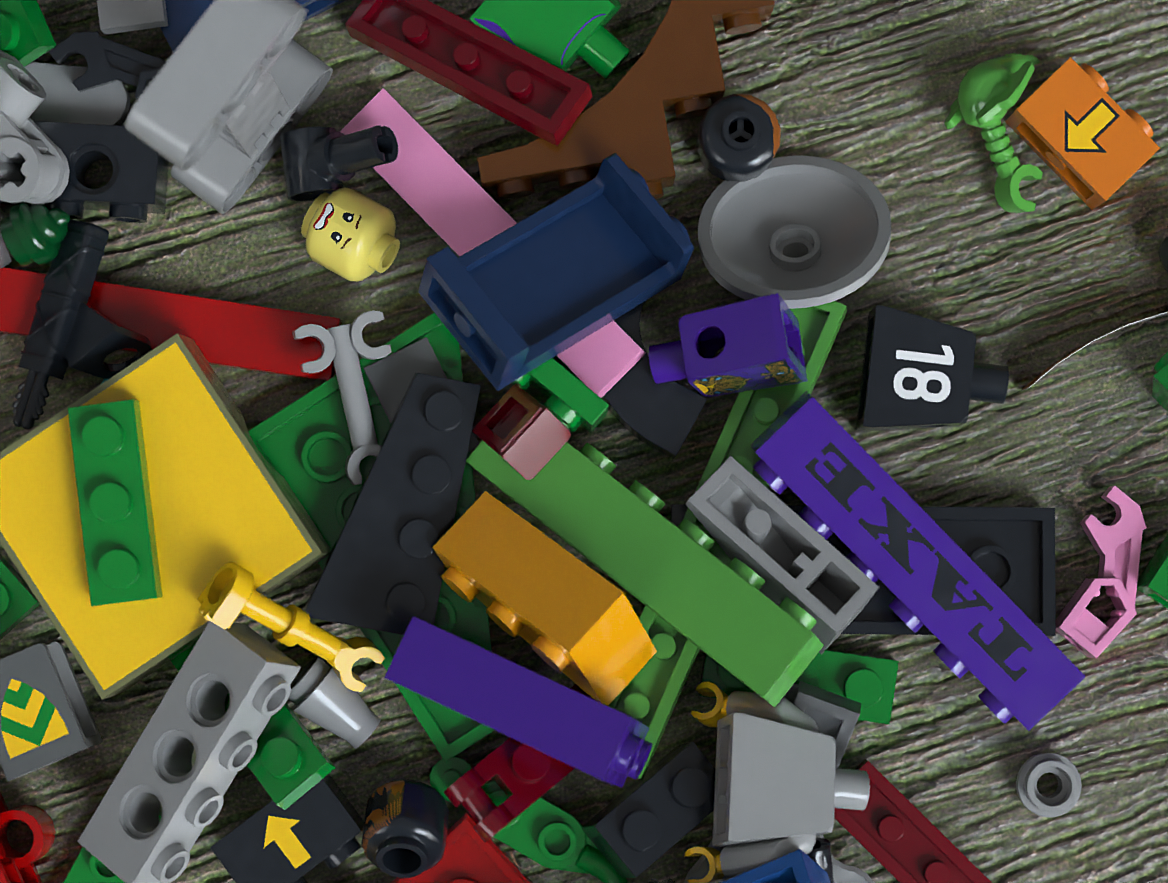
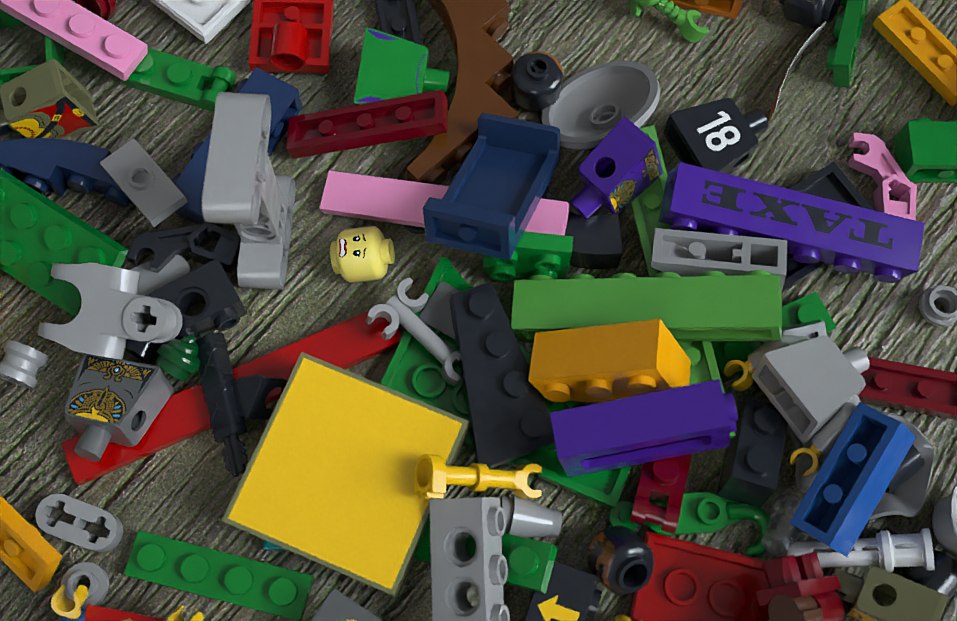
camera: 30 degrees left, 15 degrees down
green plate [68,399,162,606] -> none
black pin [280,125,398,201] -> none
dark red slope [472,384,571,480] -> none

